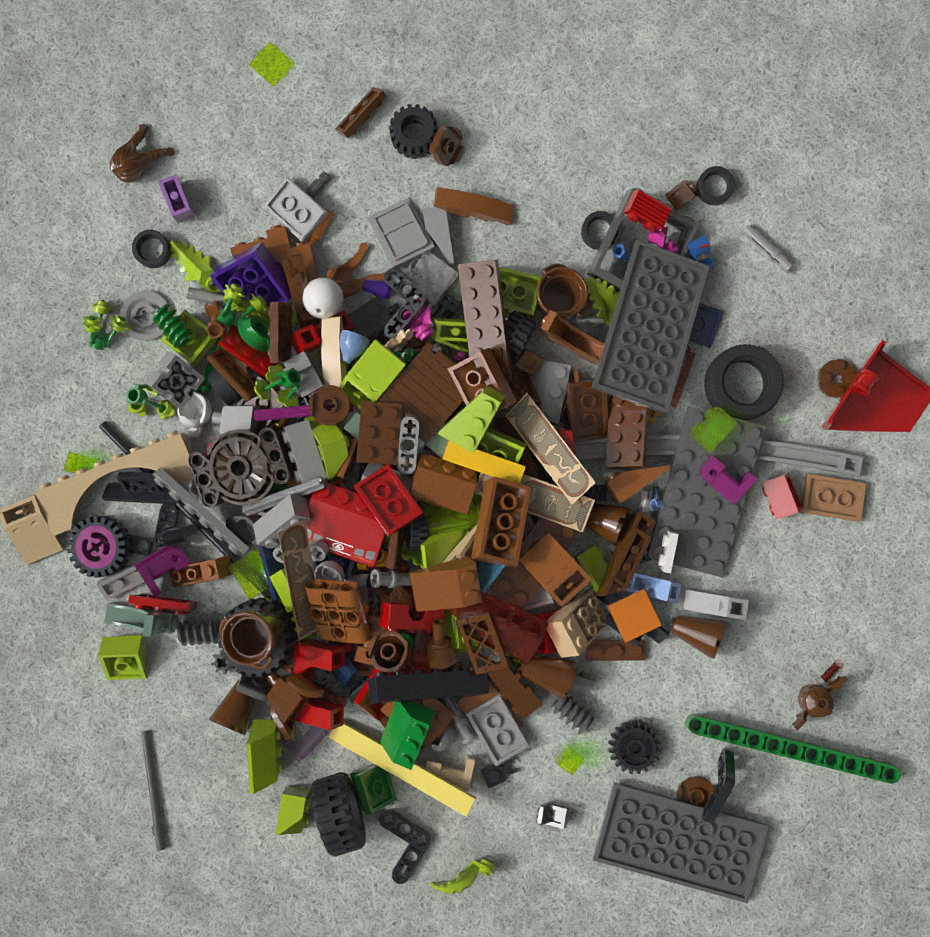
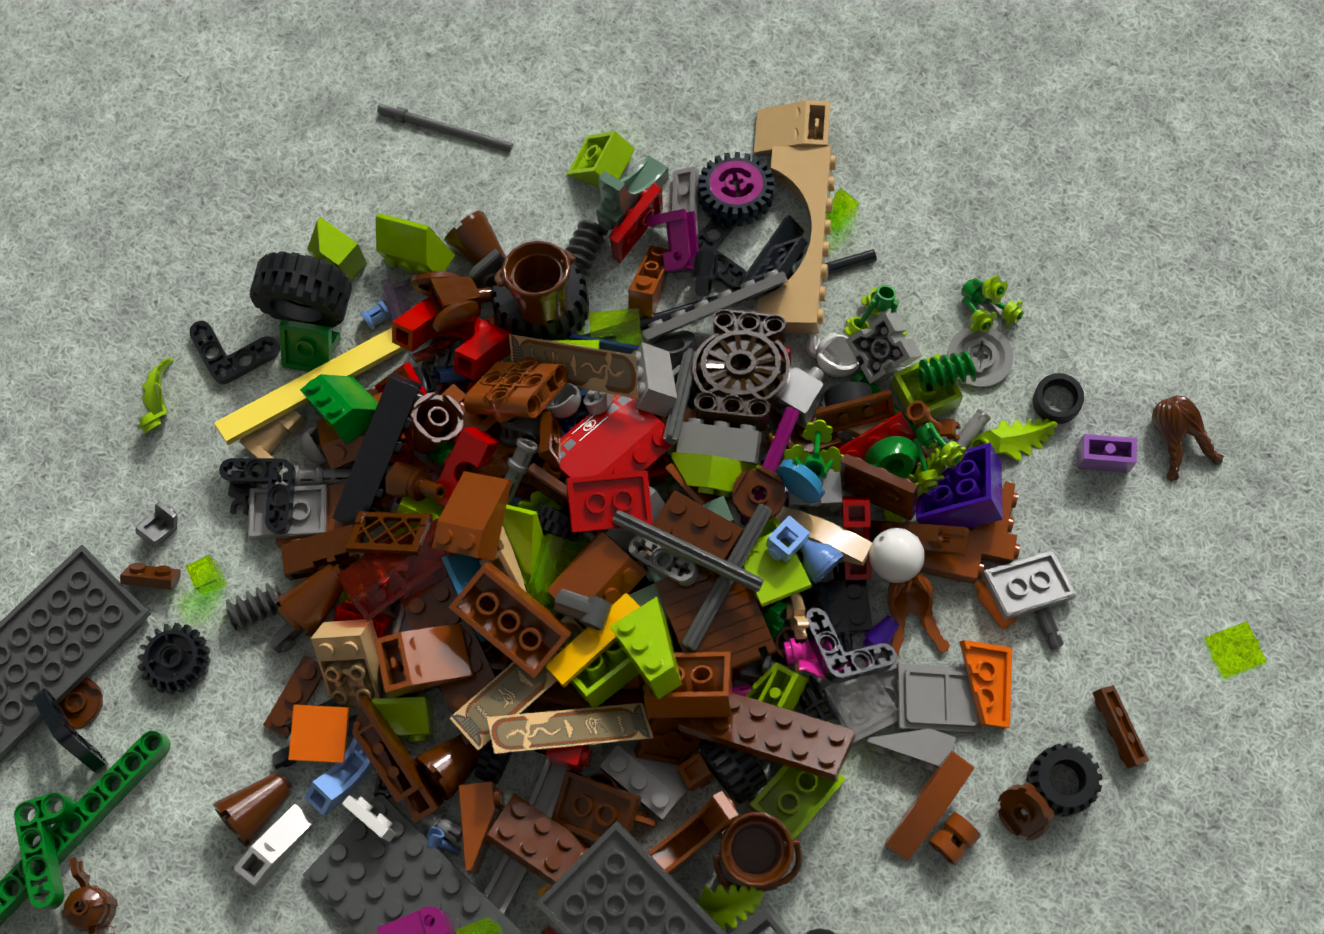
camera: 120 degrees right, 15 degrees down
none -> green beam [14,792,76,910]
none -> reddish brown plate [120,563,181,590]
none -> black beam [219,458,296,534]
none -> medium blue bush [360,300,393,331]
none -> reddish brown plate [537,410,561,469]
none -> dark grey piece [554,588,613,631]
none -> dark grey axle [612,510,764,592]
none -> dark grey axle [682,504,772,651]
none -> light blue brick [766,516,810,563]
none -> dark azure tile [776,460,825,504]
none -> dark orange wheel [928,812,981,866]
none -> orange wing [959,640,1012,729]

